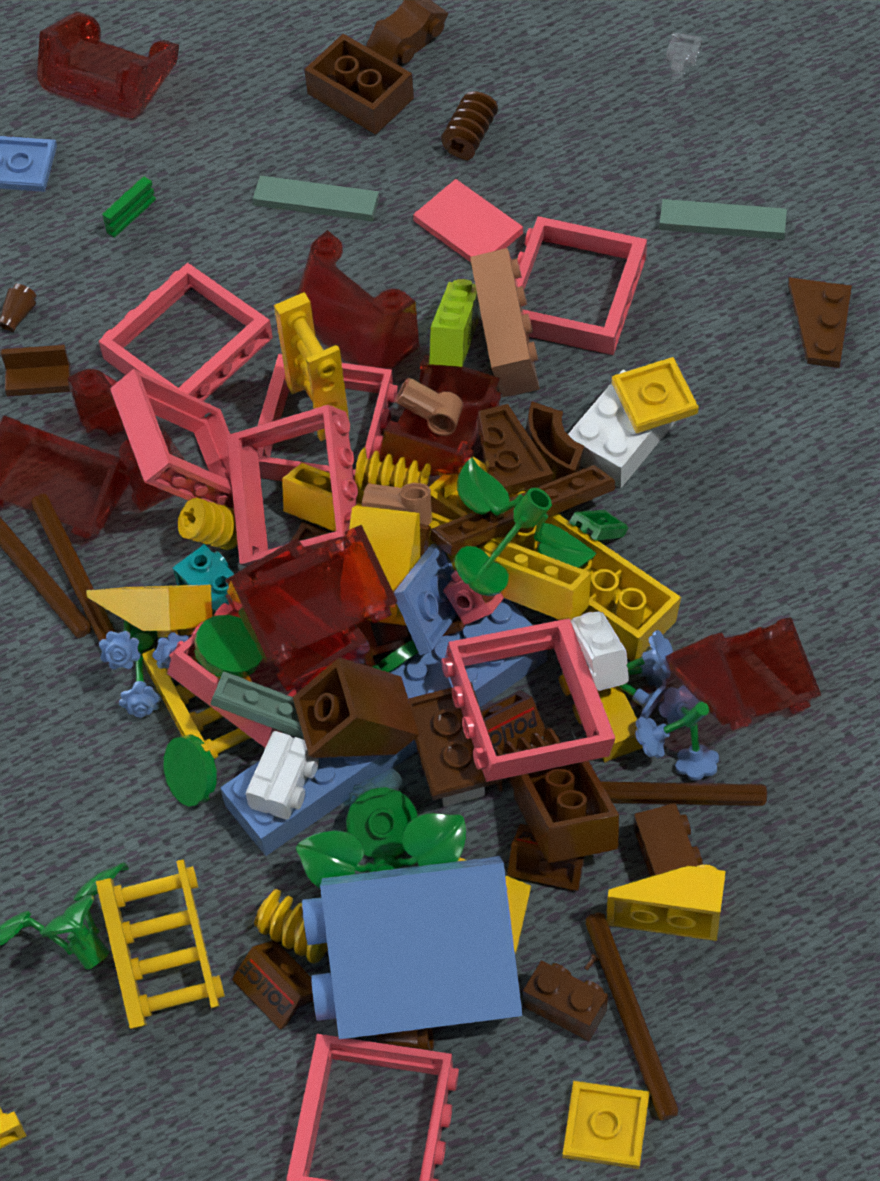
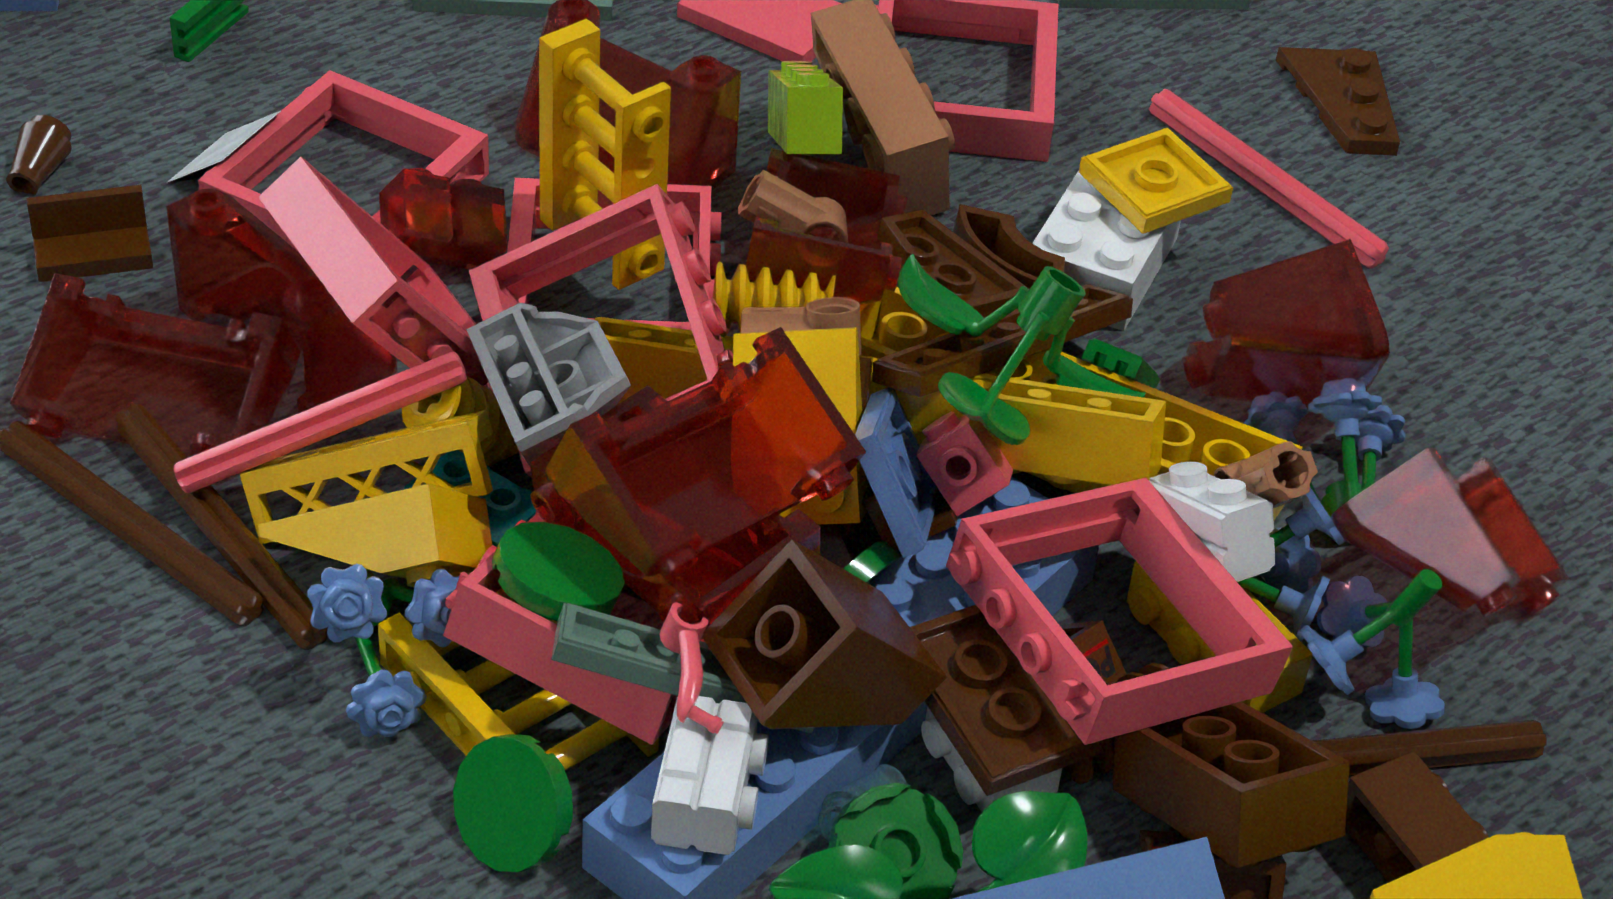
camera: 20 degrees left, 15 degrees down
none -> white sticker [167,111,281,183]
none -> coral axle [174,352,467,493]
none -> yellow fence [240,410,493,544]
none -> clear red piece [379,168,508,270]
none -> light grey wedge [466,303,631,470]
none -> coral piece [659,602,724,734]
none -> coral axle [1149,89,1389,269]
none -> clear red windscreen [1182,239,1390,409]
none -> nougat piece [1214,441,1318,508]
none -> medium blue plant [1244,378,1405,539]

